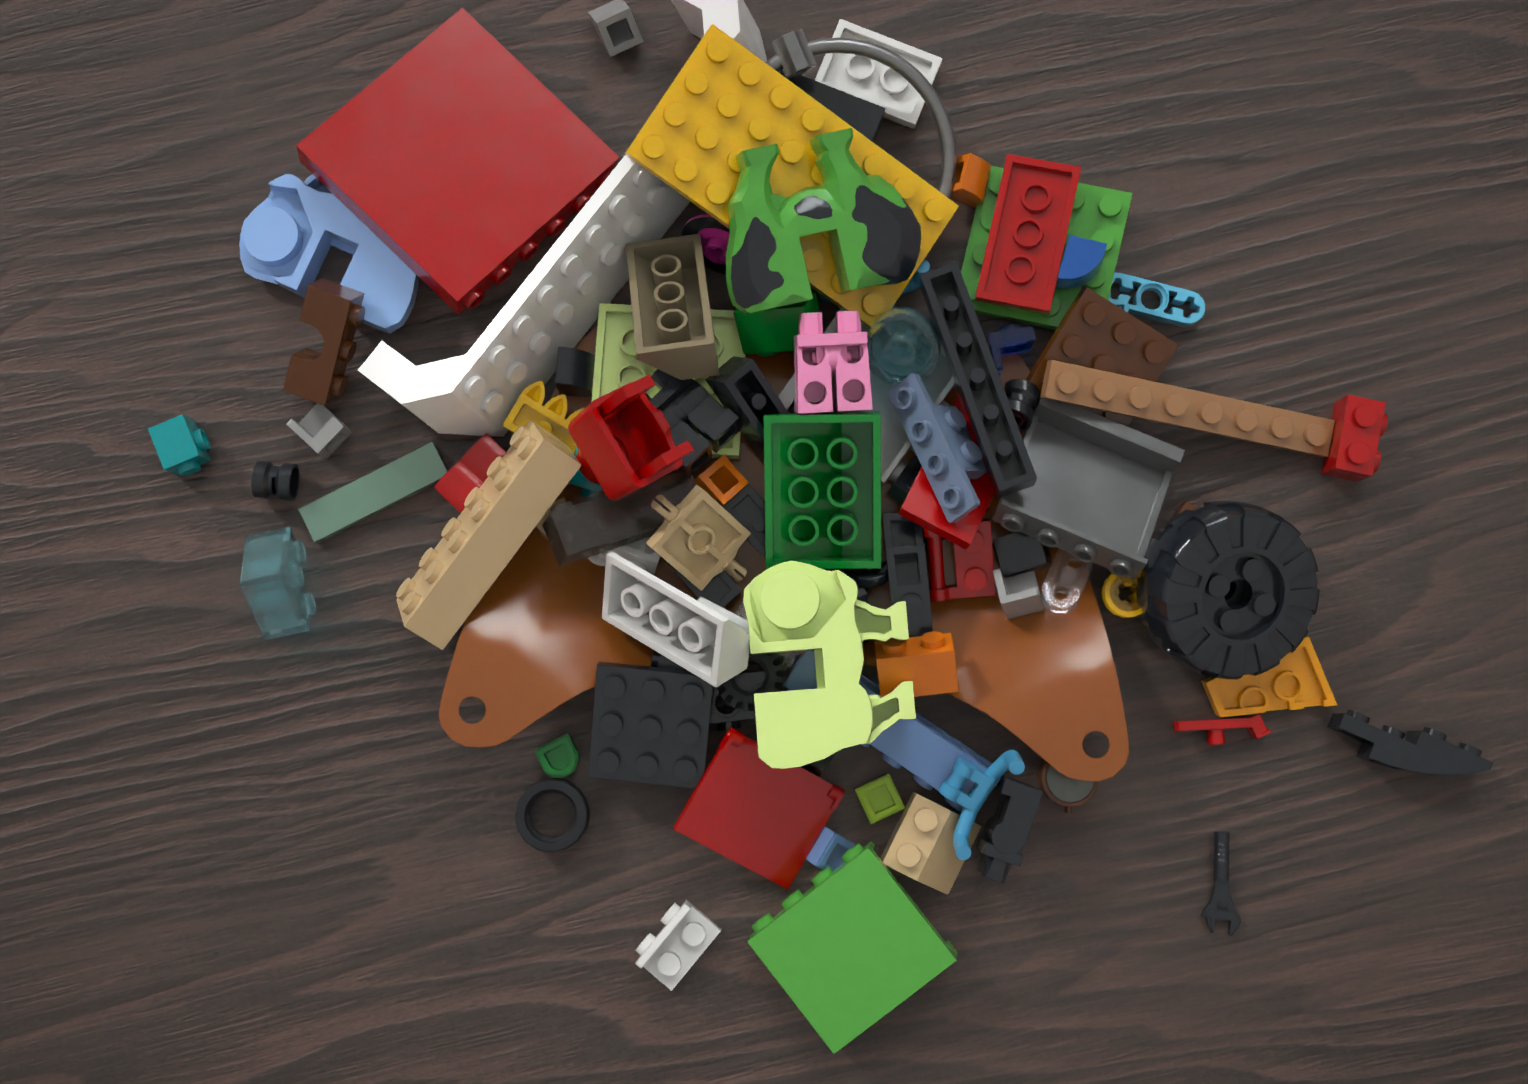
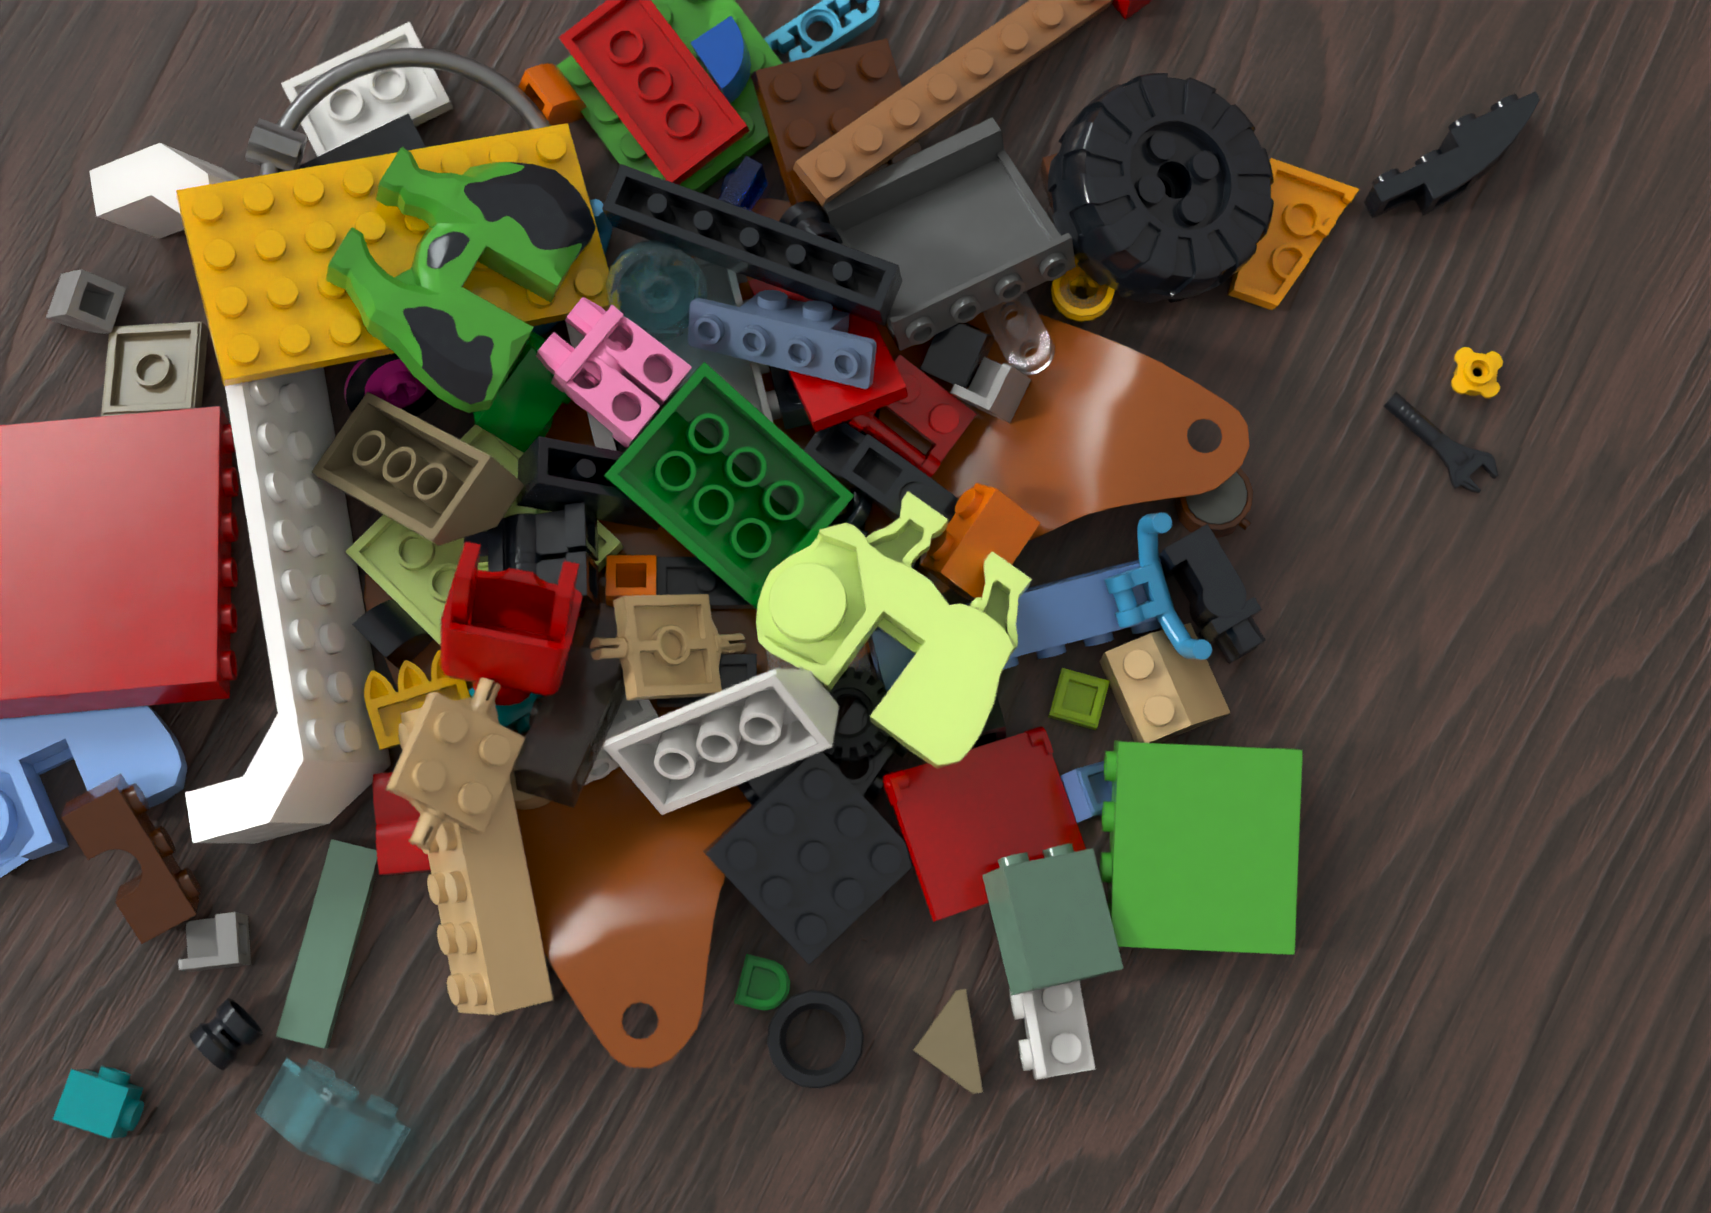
camera: 50 degrees left, 5 degrees down
red piece [1173,713,1271,745] -> none
none -> plate [101,322,208,416]
none -> tan plate [386,678,525,850]
none -> dark tan slope [913,989,983,1094]
none -> sand green brick [982,844,1124,996]
none -> yellow plate [1451,347,1503,398]

